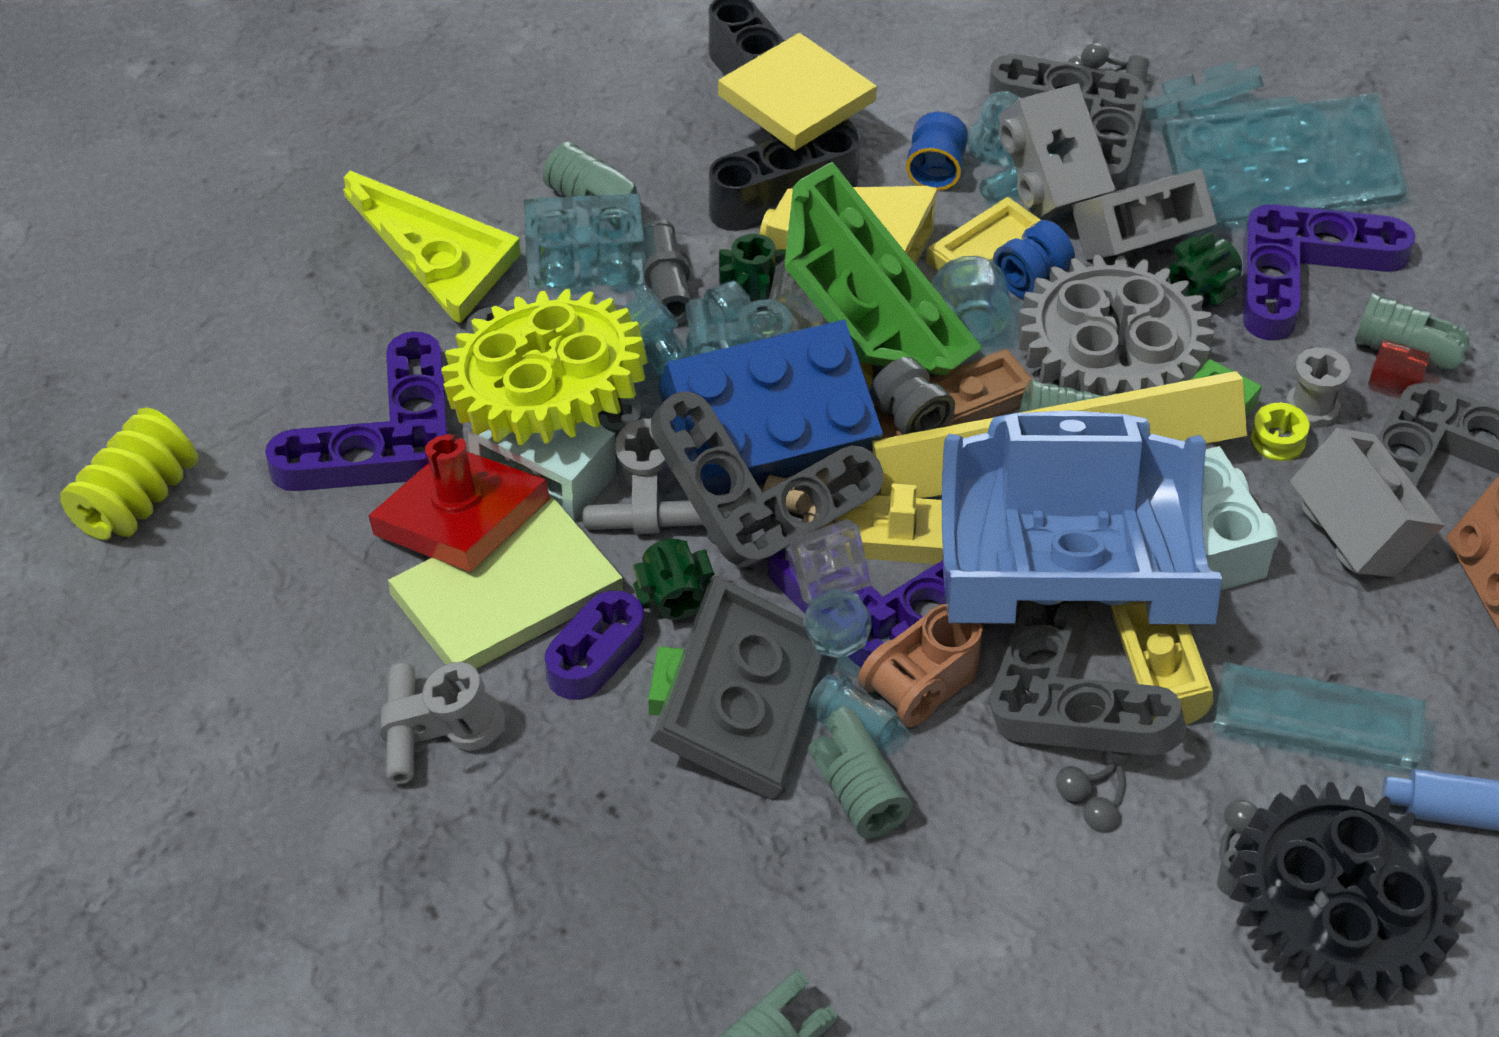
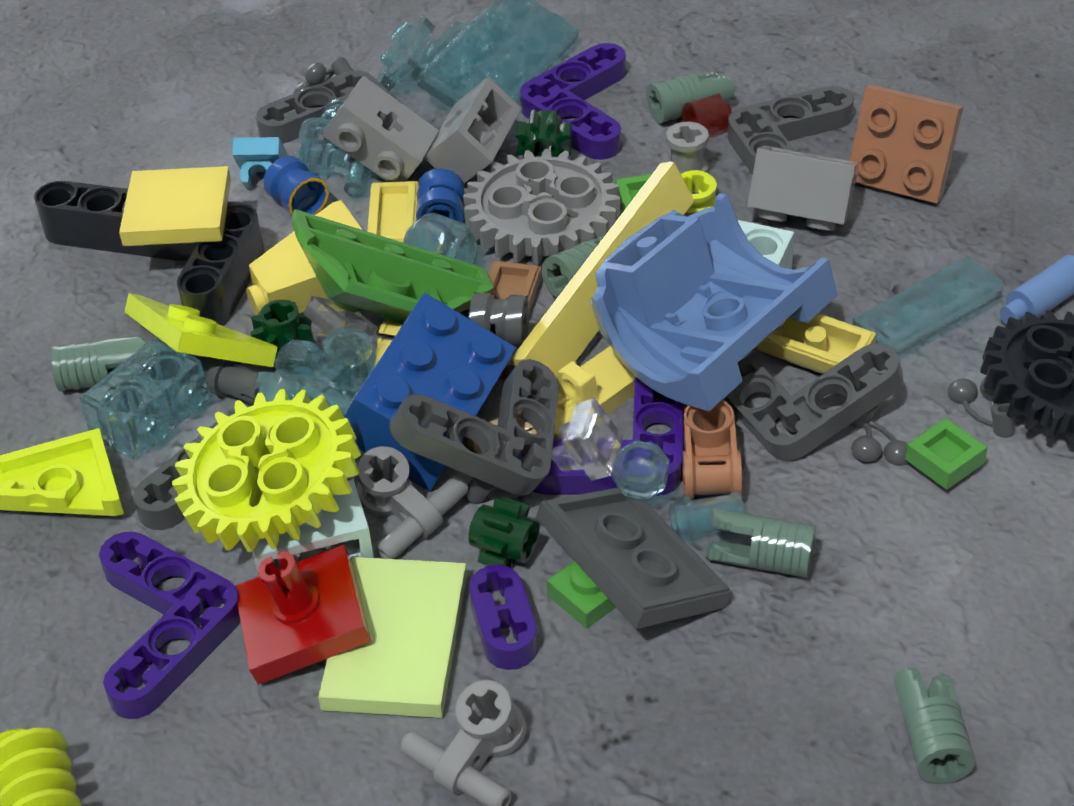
camera: 45 degrees left, 5 degrees down
none -> neon yellow wing [124,293,278,367]
none -> medium azure tile [232,137,288,189]
none -> bright green plate [905,418,988,490]

